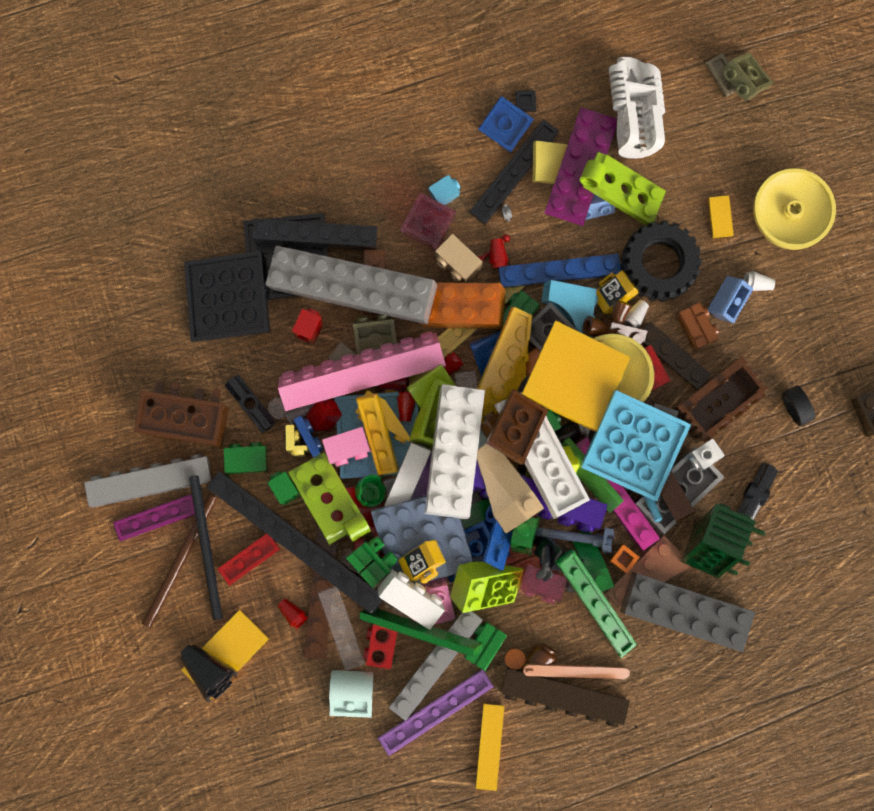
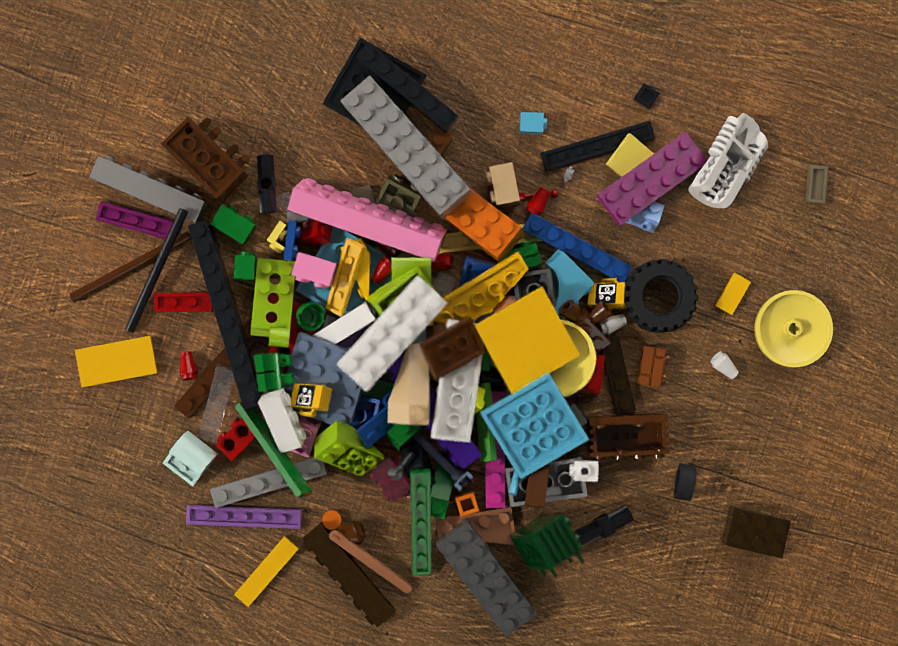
camera: 30 degrees right, 5 degrees up
black cone [180,645,238,703] -> none
black plate [184,251,271,343] -> none
red brick [292,308,324,345] -> none
clear pink brick [401,193,456,251] -> none
green brick [464,622,507,671] -> none
blue plate [478,96,534,153] -> none
lime hinge [580,152,666,226] -> none
medium blue brick [708,276,753,323] -> none
olive plate [721,52,773,101] -> none

